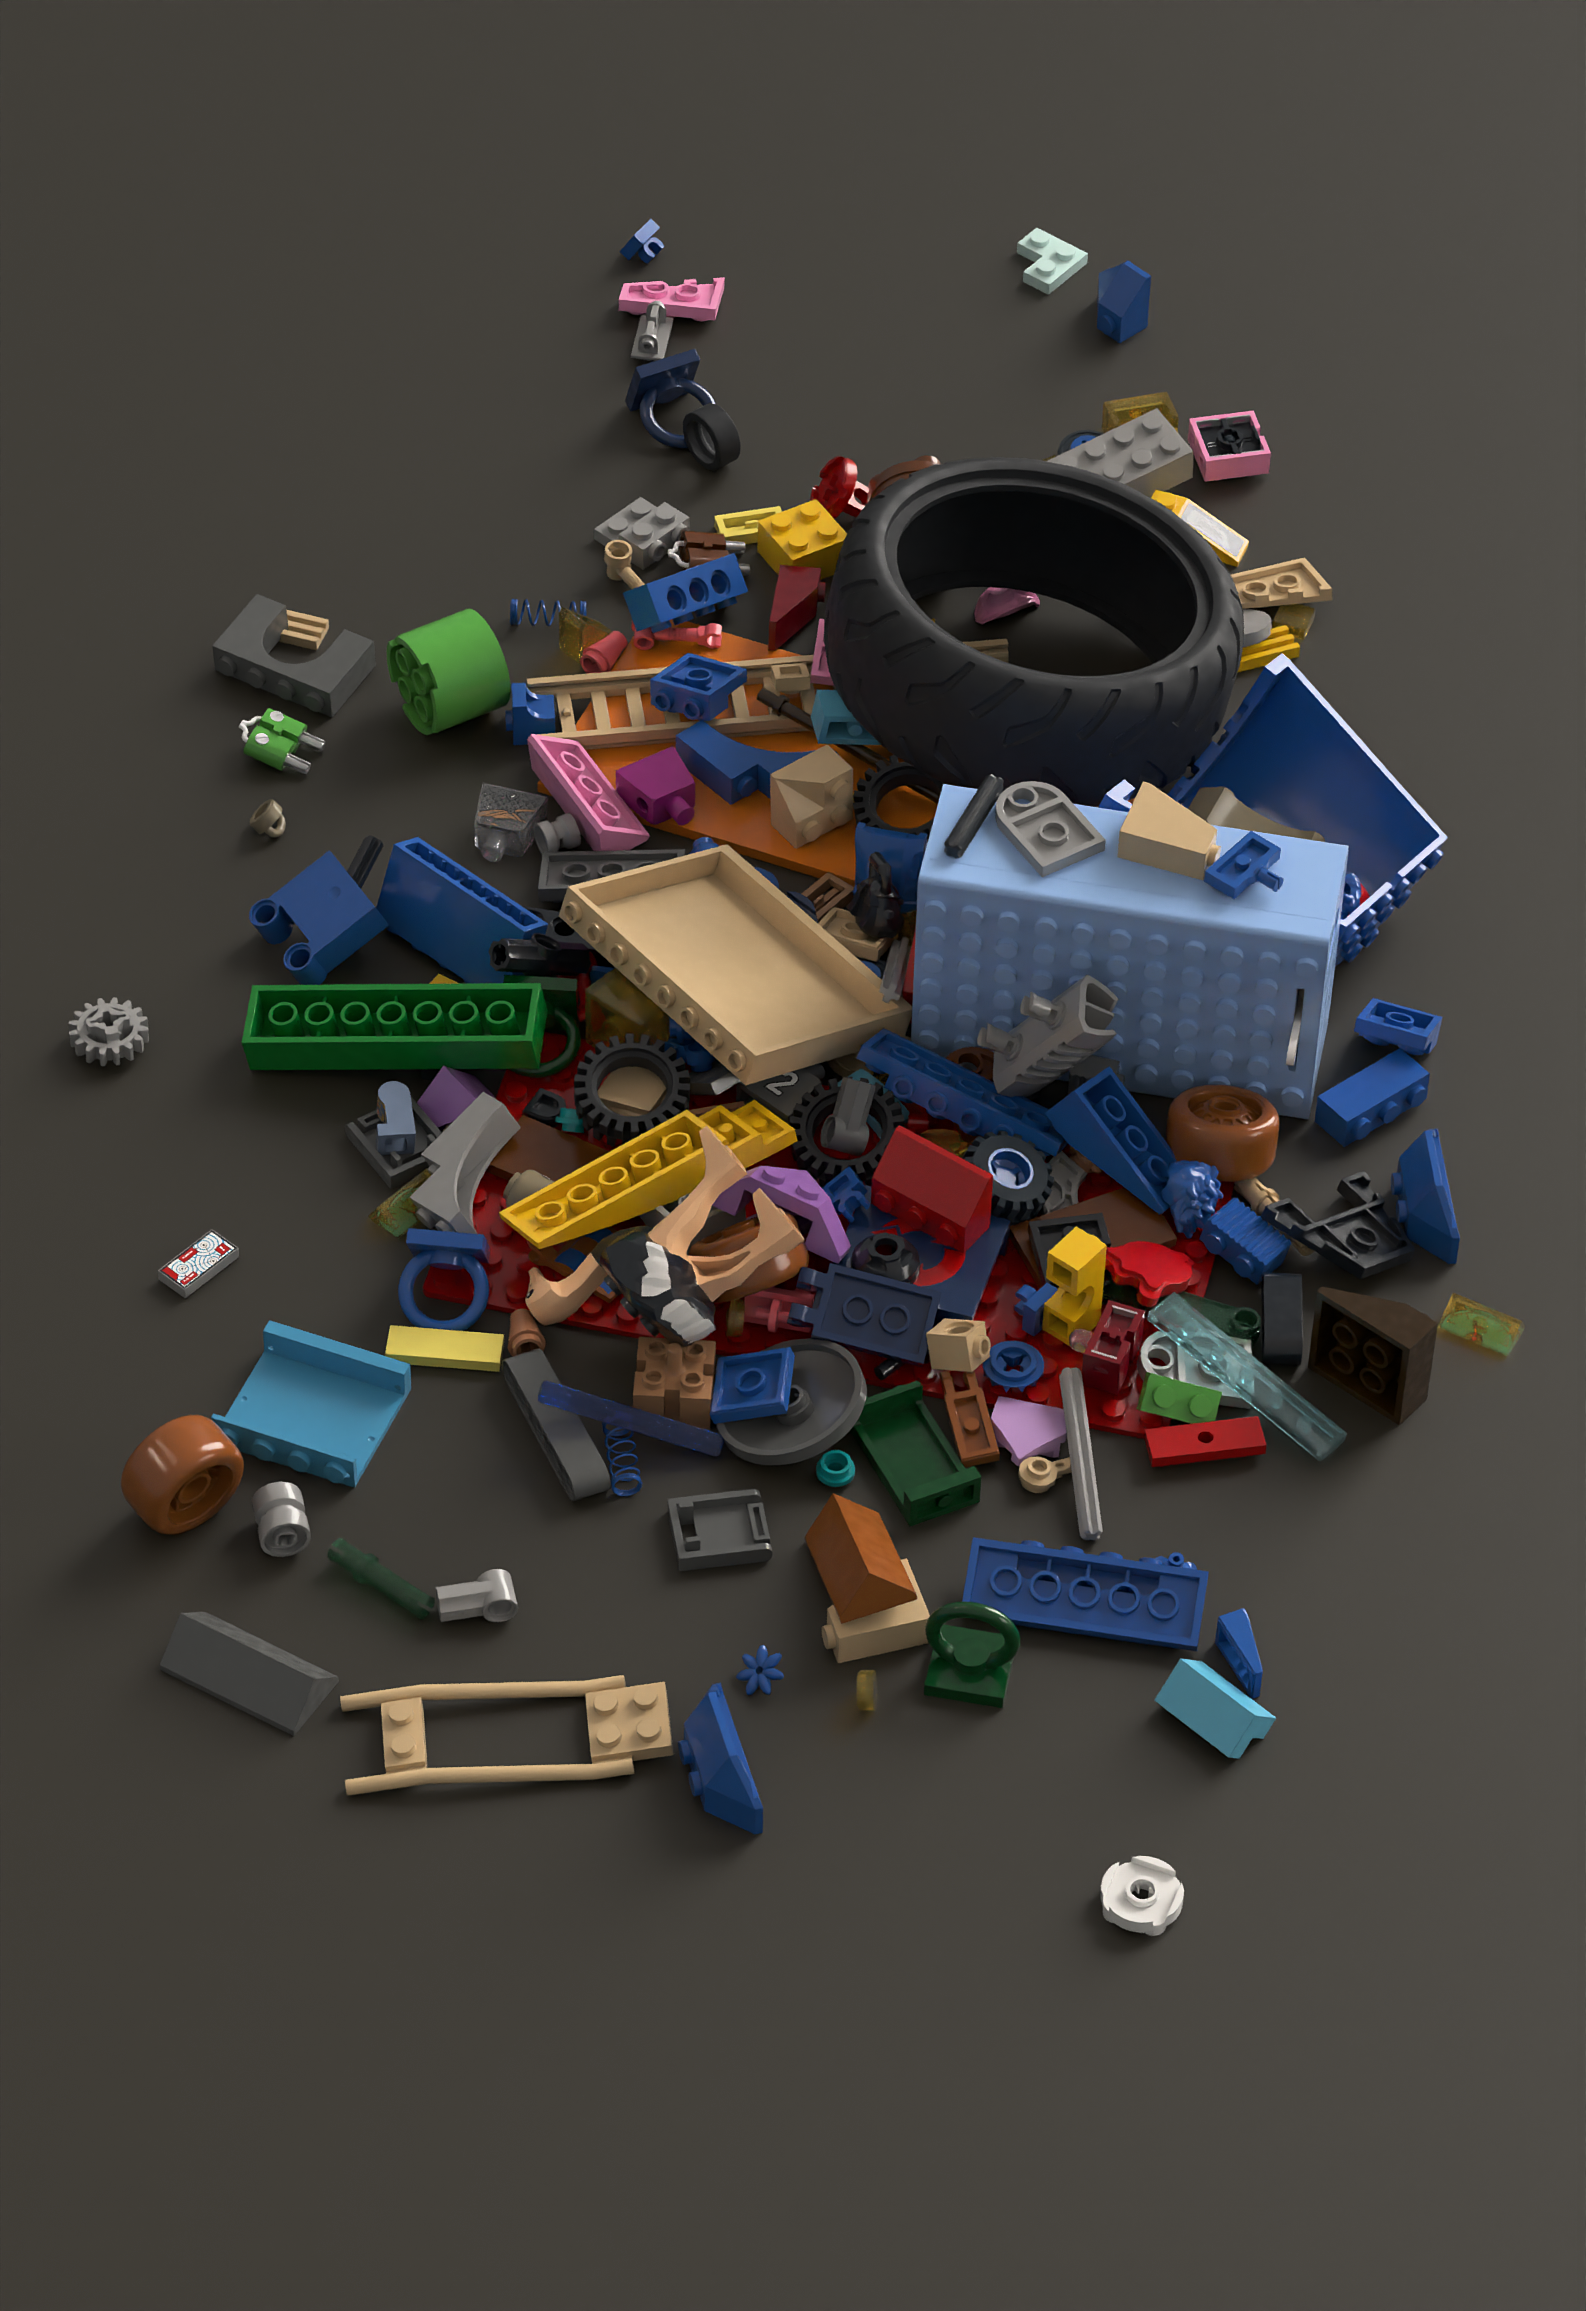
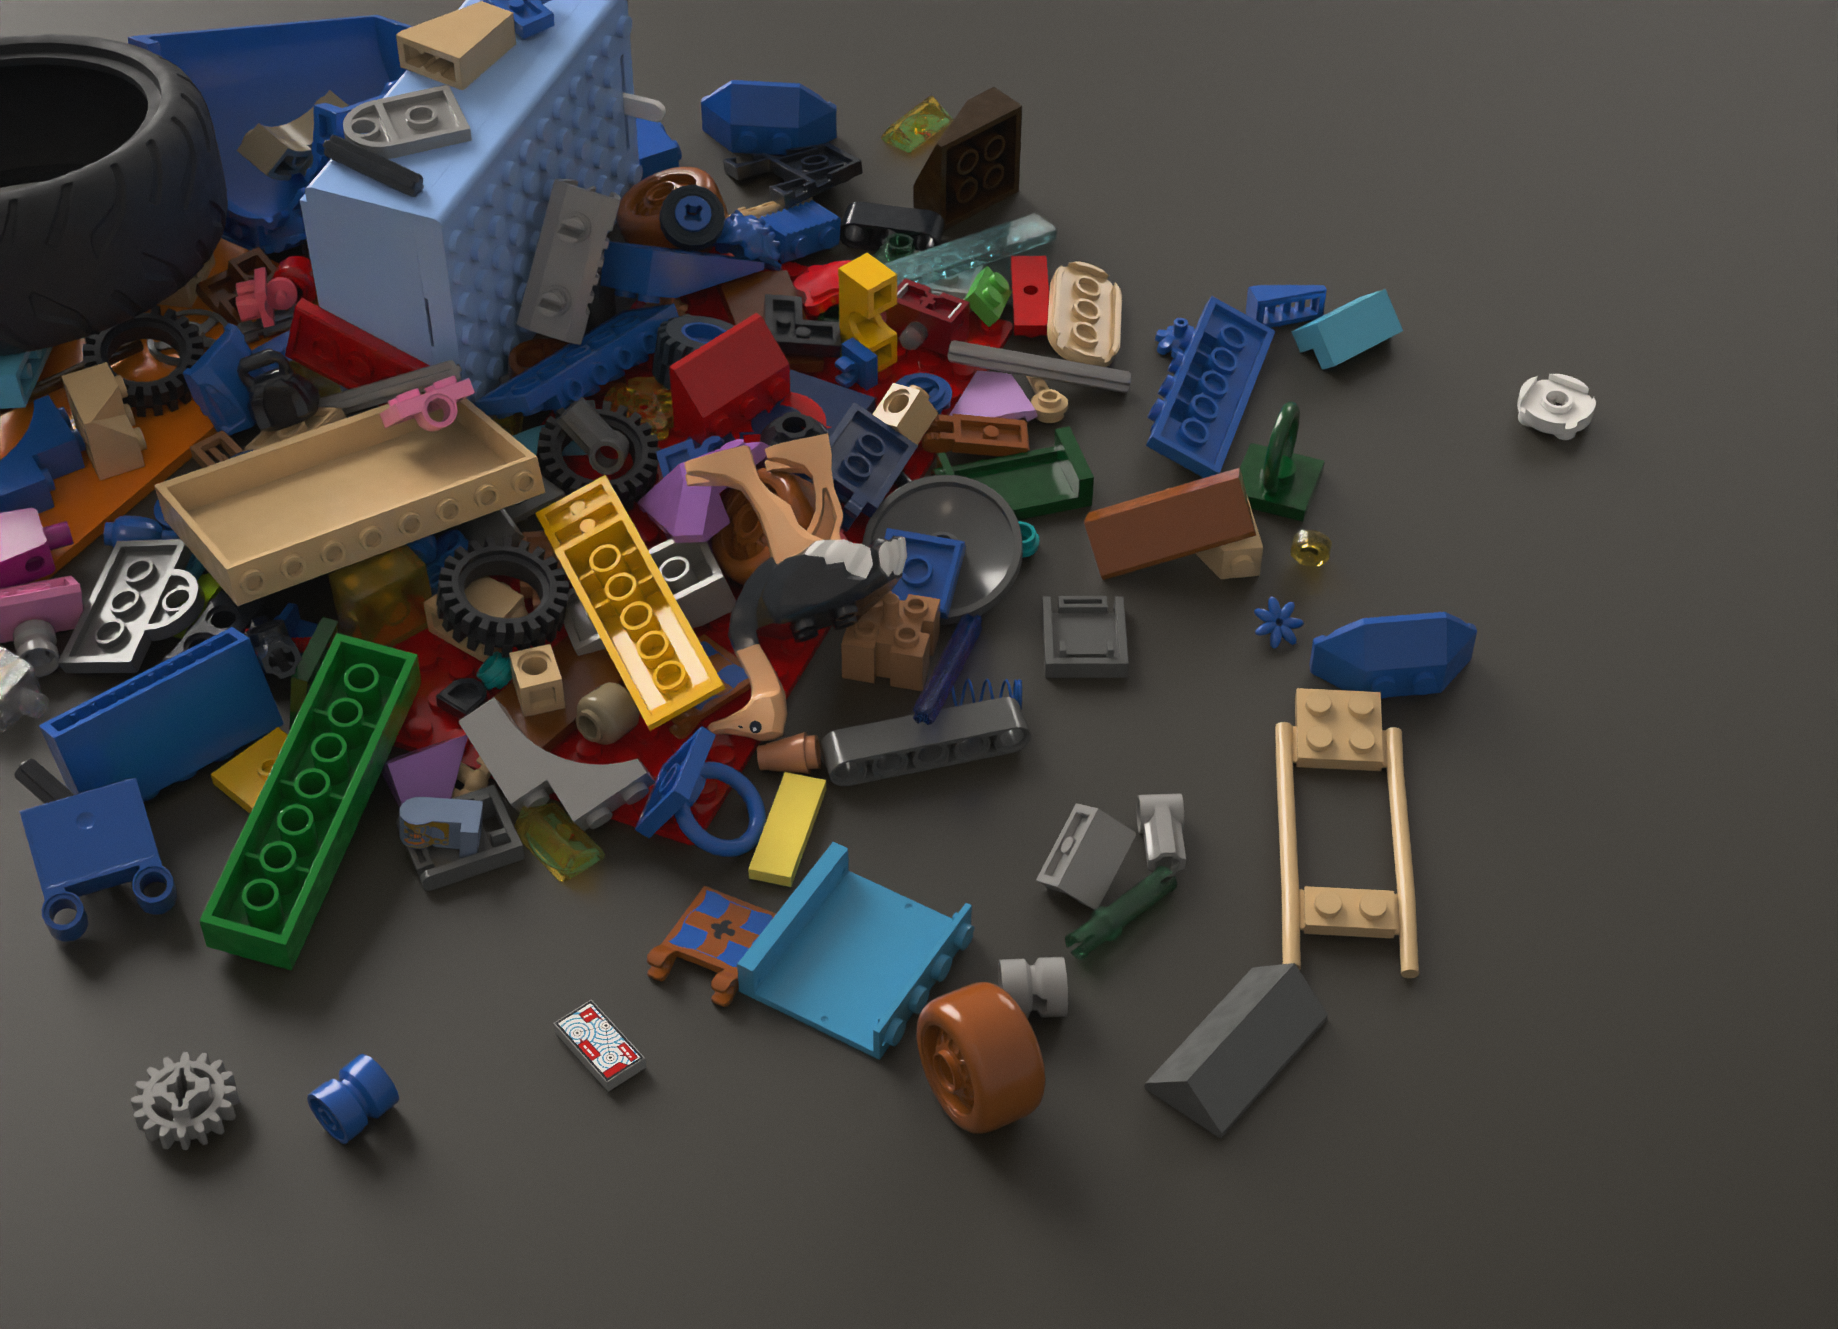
camera: 80 degrees left, 0 degrees up
none -> blue wheel [307,1054,399,1144]
none -> bright pink plate [380,376,475,432]
none -> tan brick [509,644,565,717]
none -> dark orange flag [647,886,776,1007]
none -> black wheel [659,185,725,252]
none -> light grey panel [1036,803,1136,910]
none -> tan tile [1047,262,1122,367]

